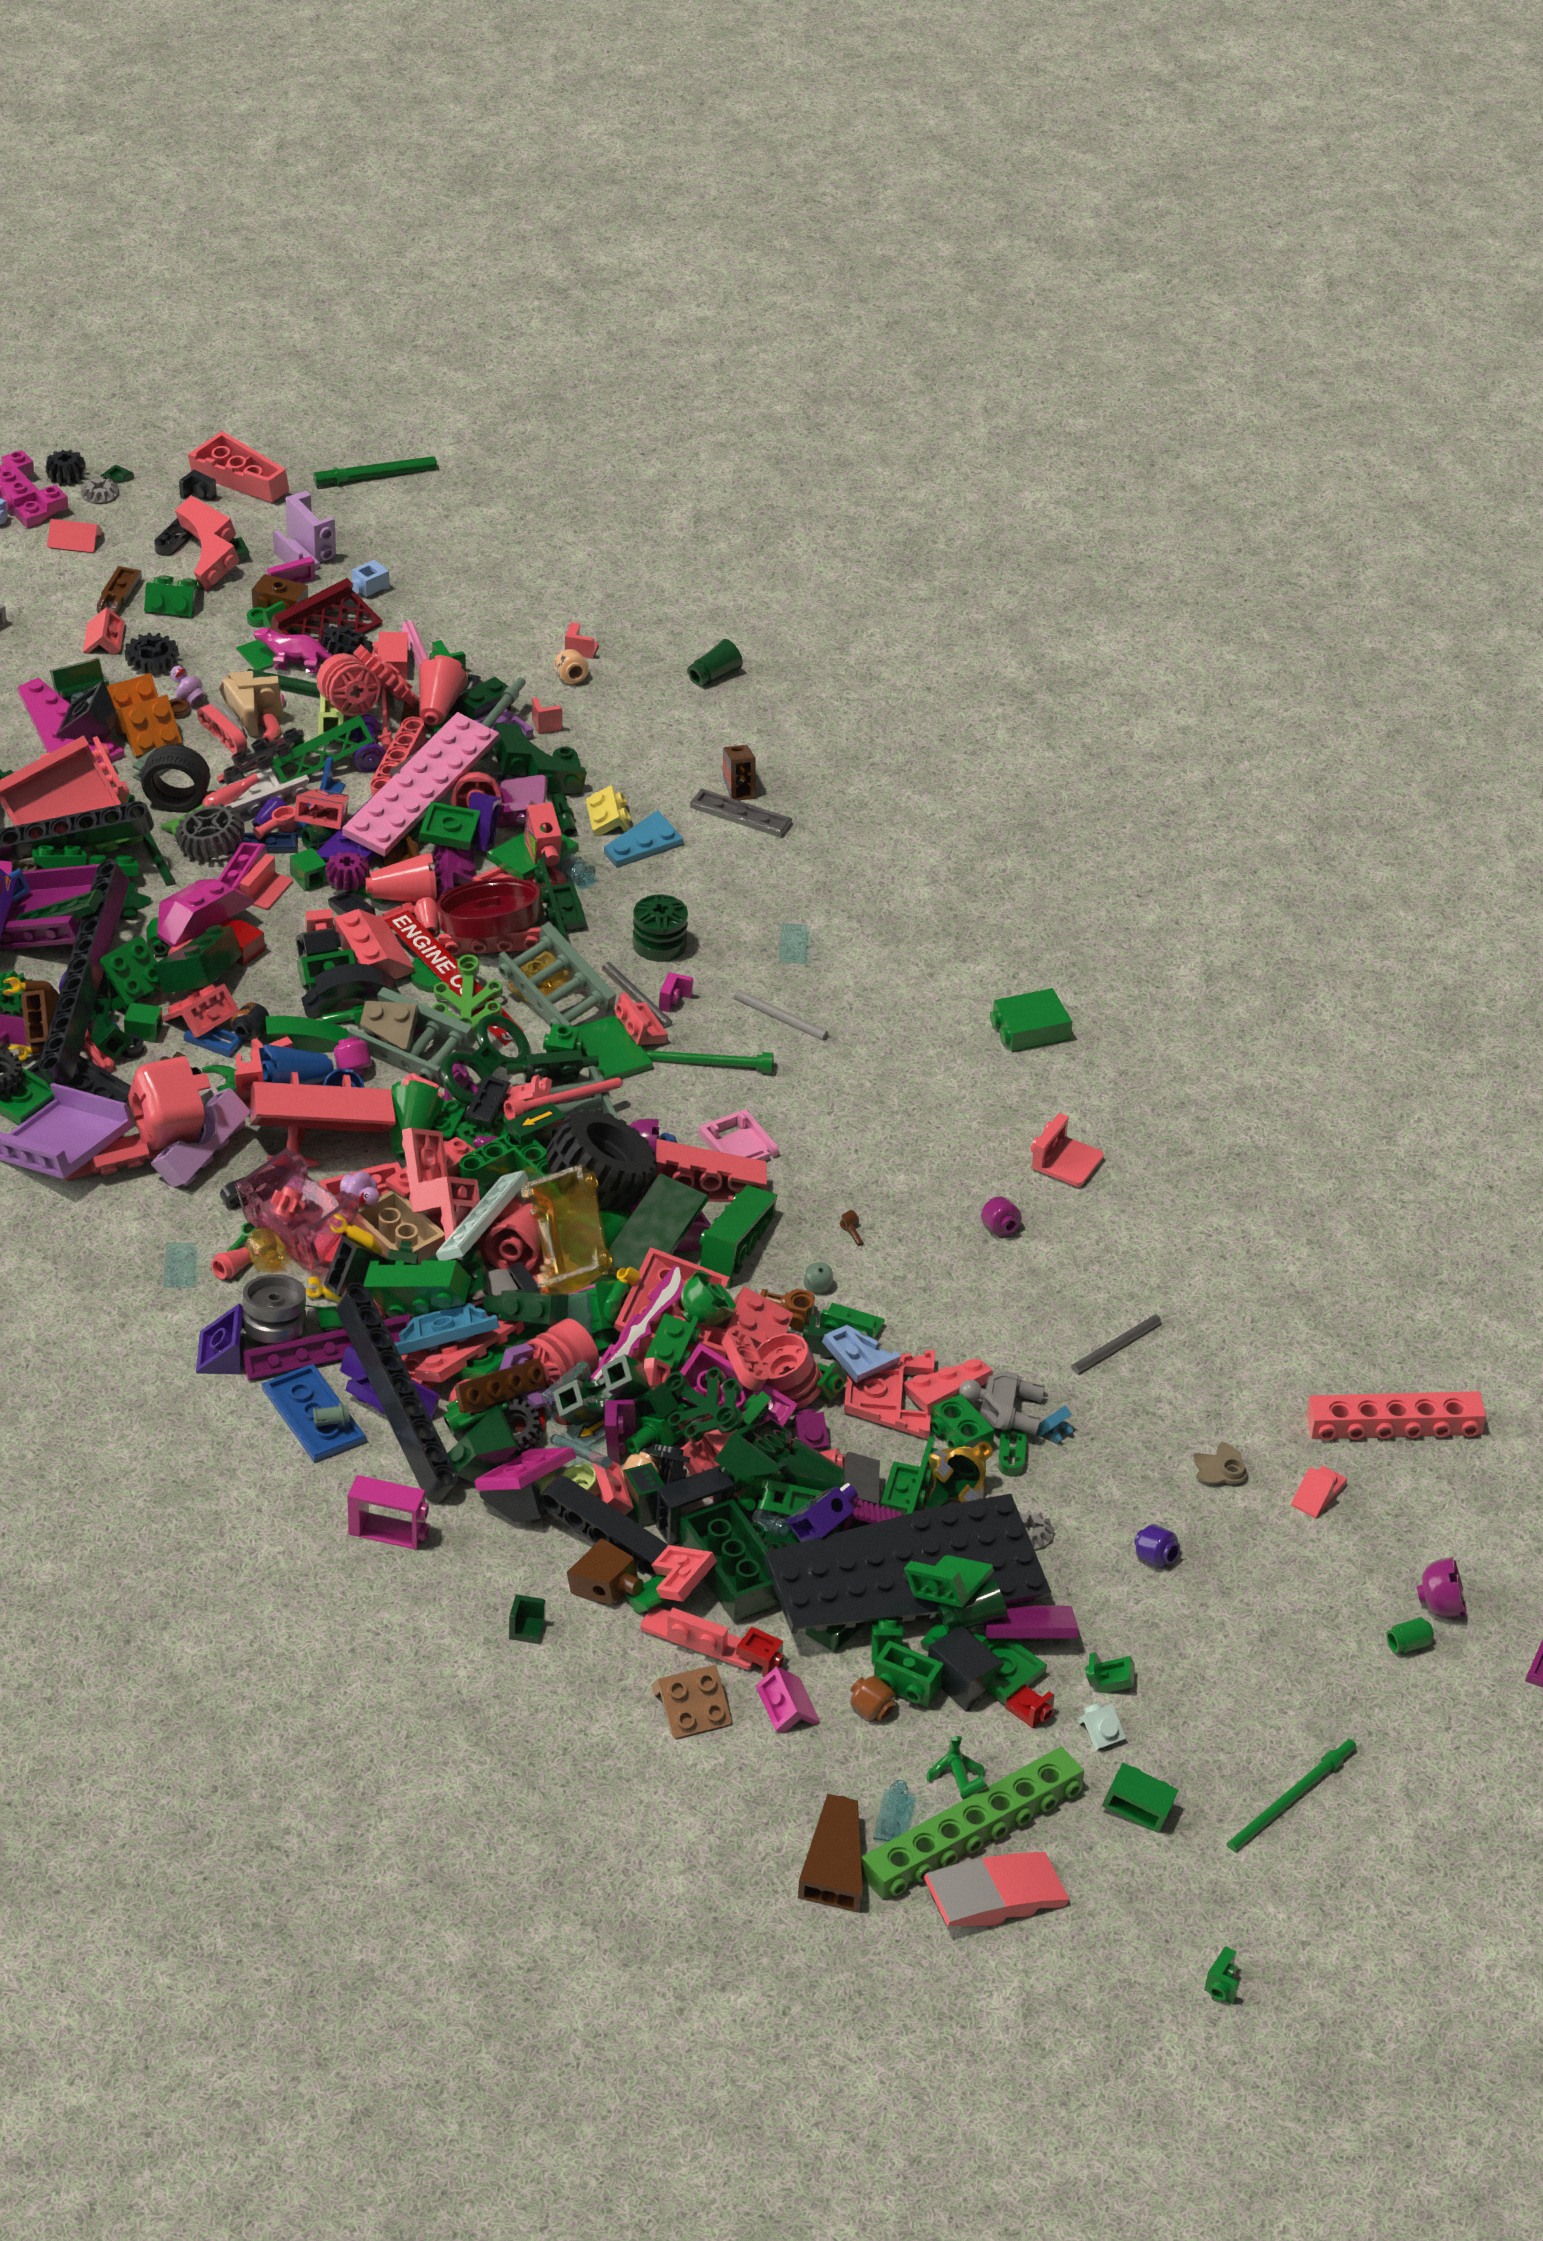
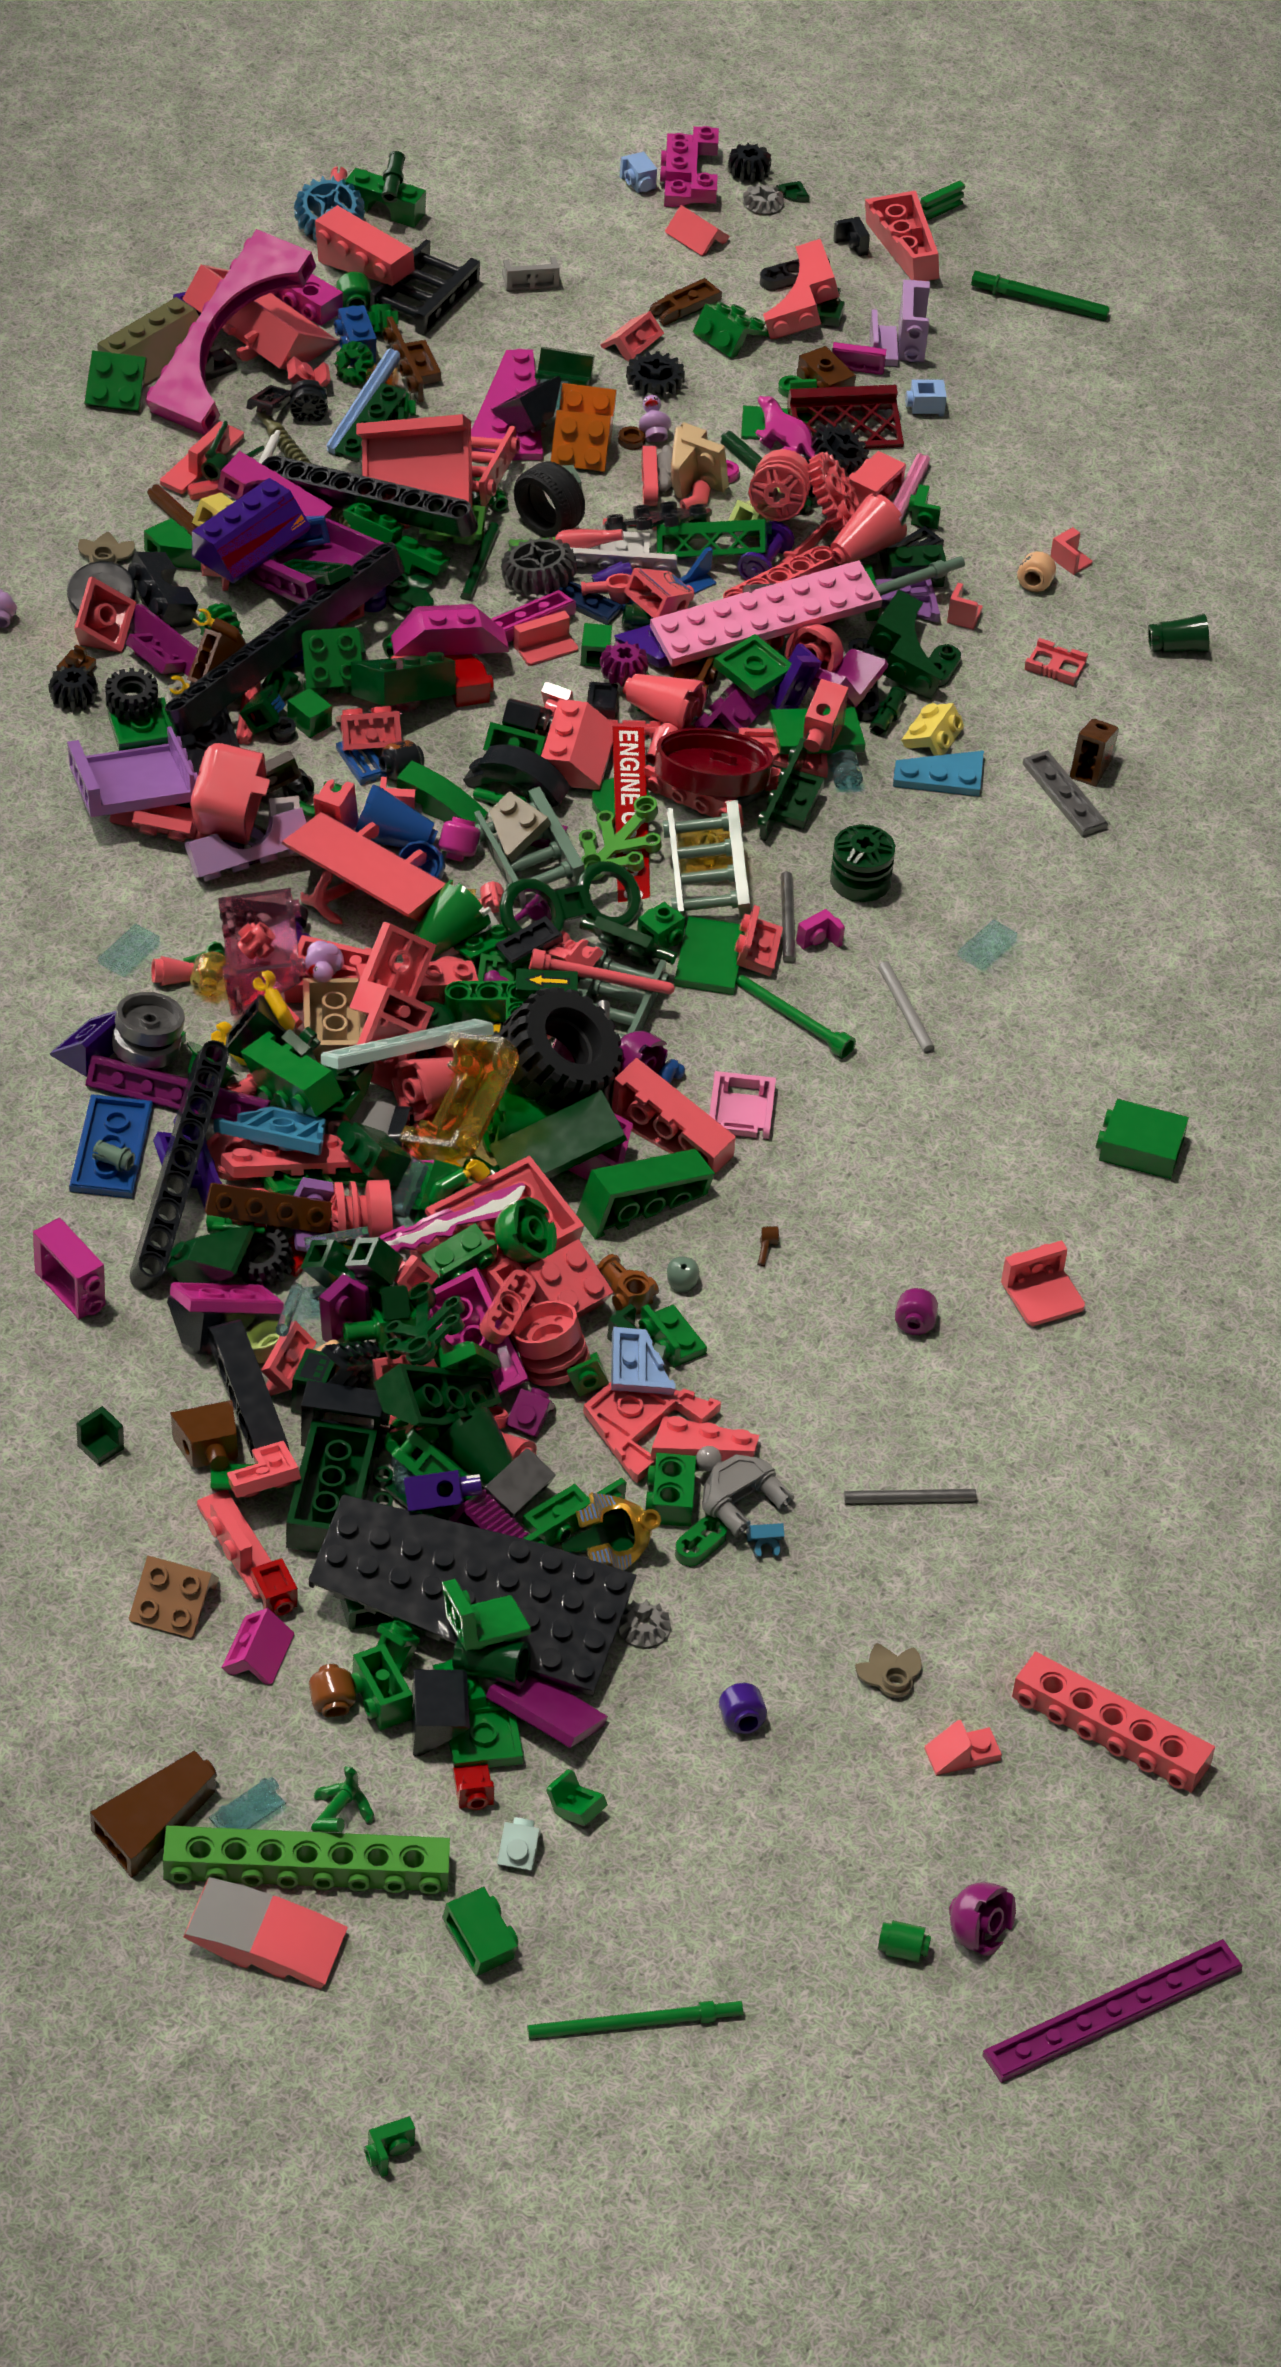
camera: 35 degrees right, 5 degrees up
none -> green tile [920,180,965,221]
none -> coral piece [1024,638,1088,686]

